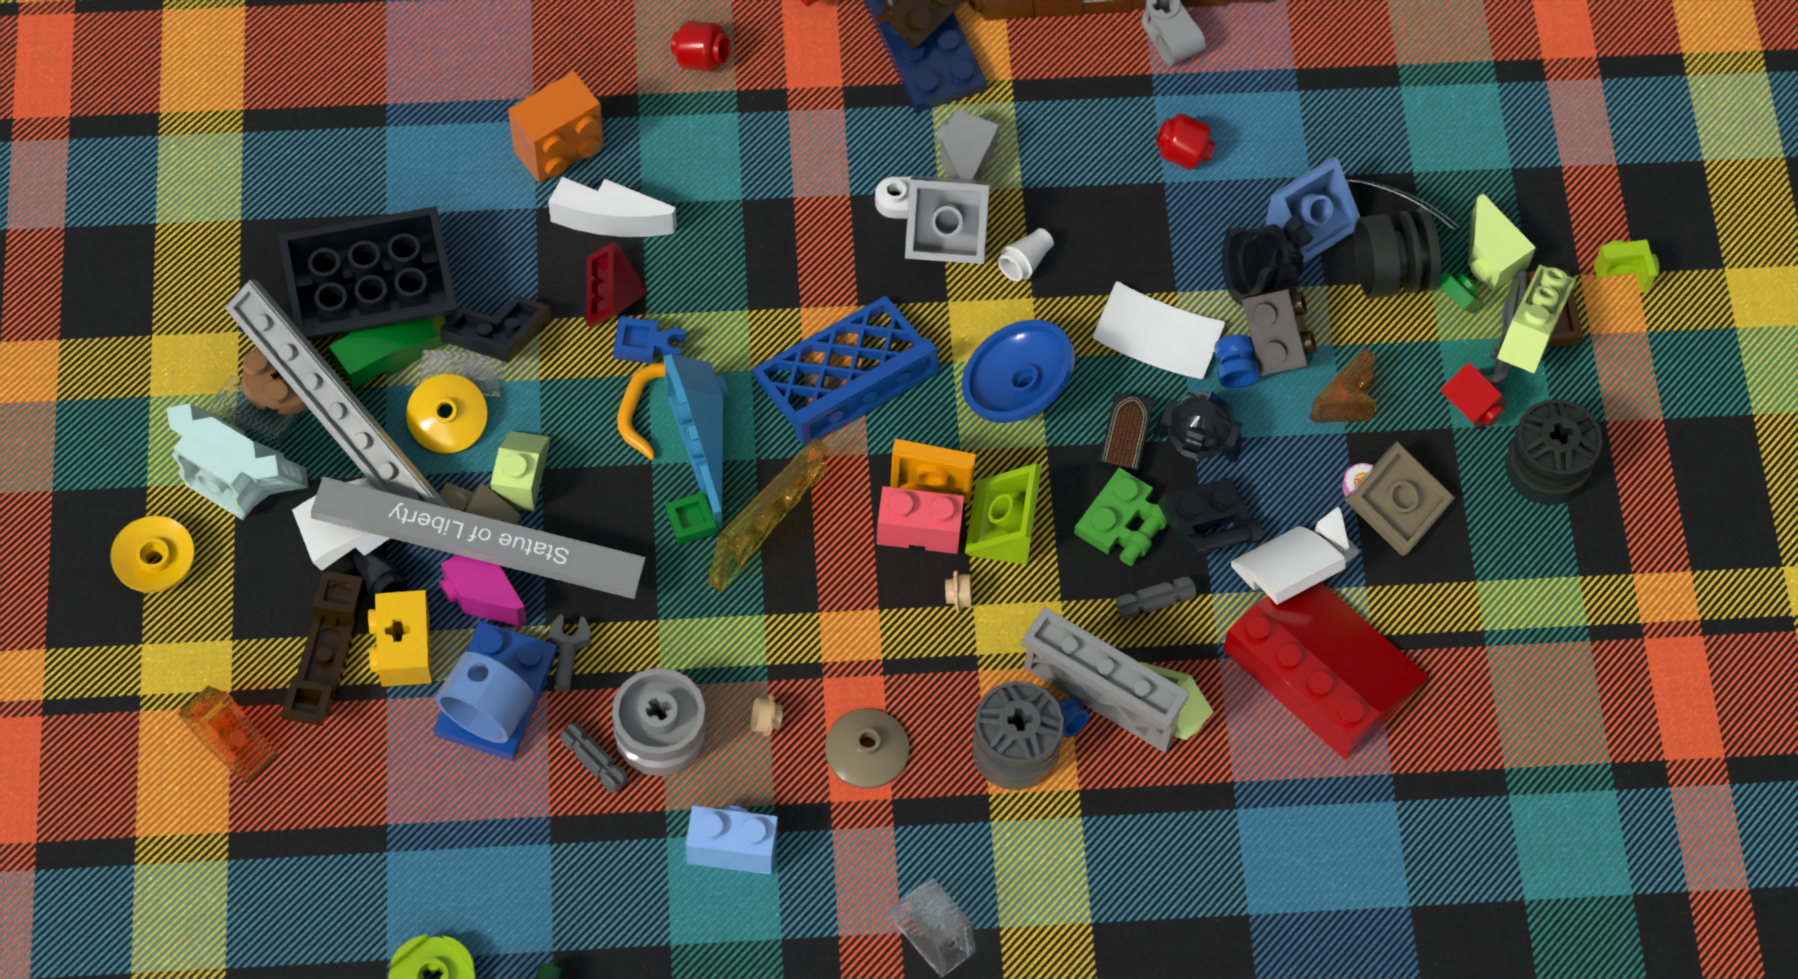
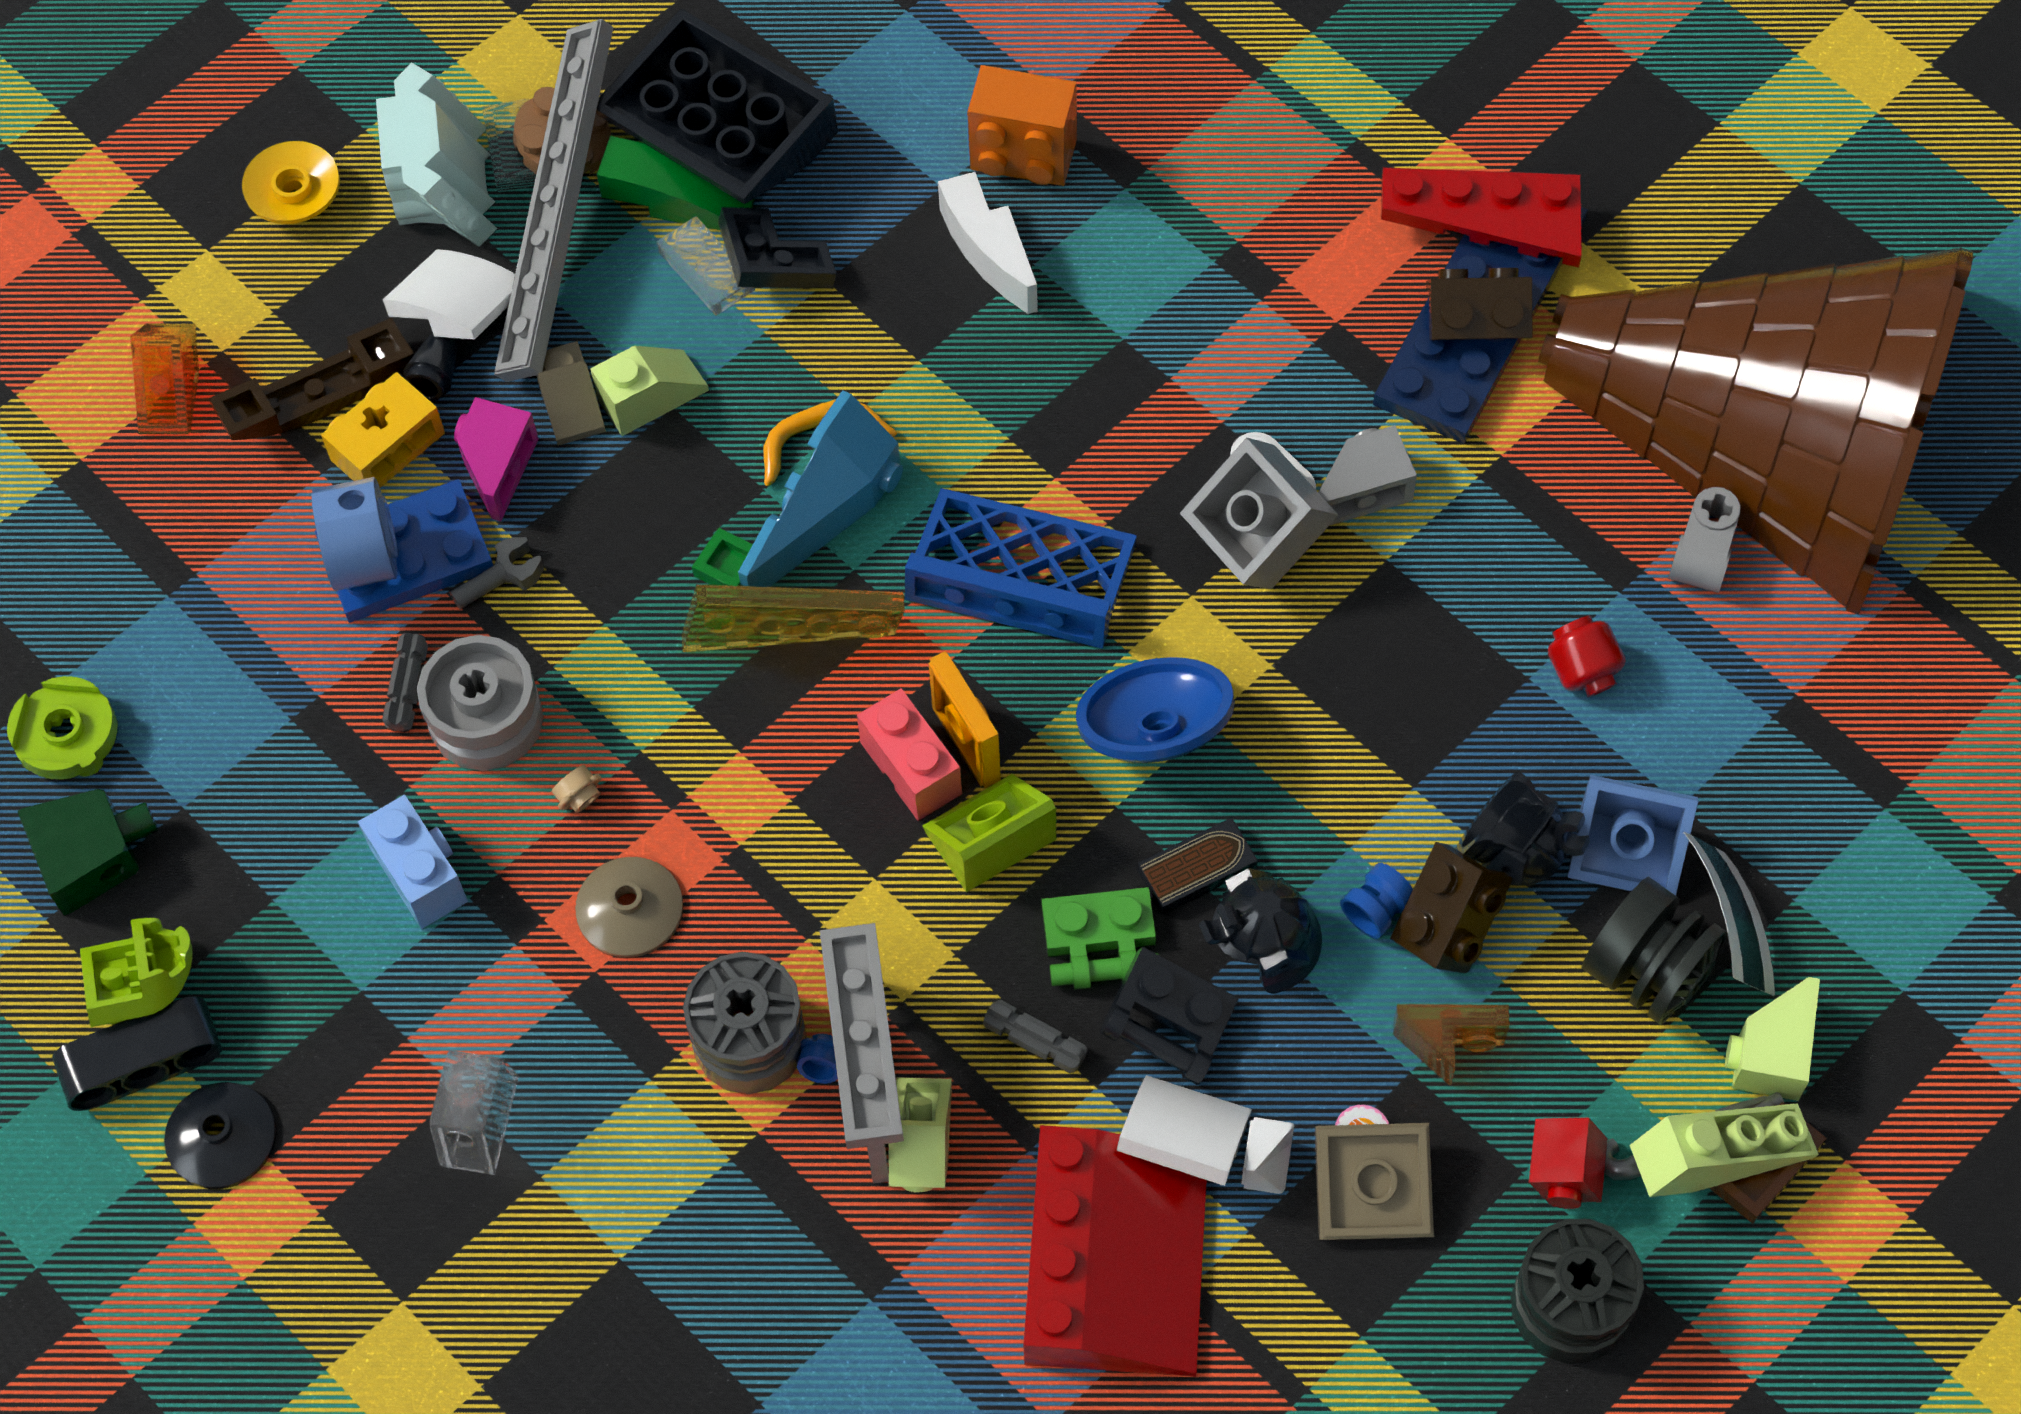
camera: 55 degrees right, 0 degrees up
light grey tile [311,477,646,599] -> none
yellow dish [406,374,488,454] -> none
dark red slope [586,242,648,328] -> none
blue plate [613,317,686,364] -> none
red head [671,20,730,72] -> none
tan plate [945,571,972,611] -> none
white cone [998,228,1054,281] -> none
white sticker [1093,281,1225,379] -> none
green plate [1439,272,1484,314] -> none
lime bracket [1594,240,1659,292] -> none

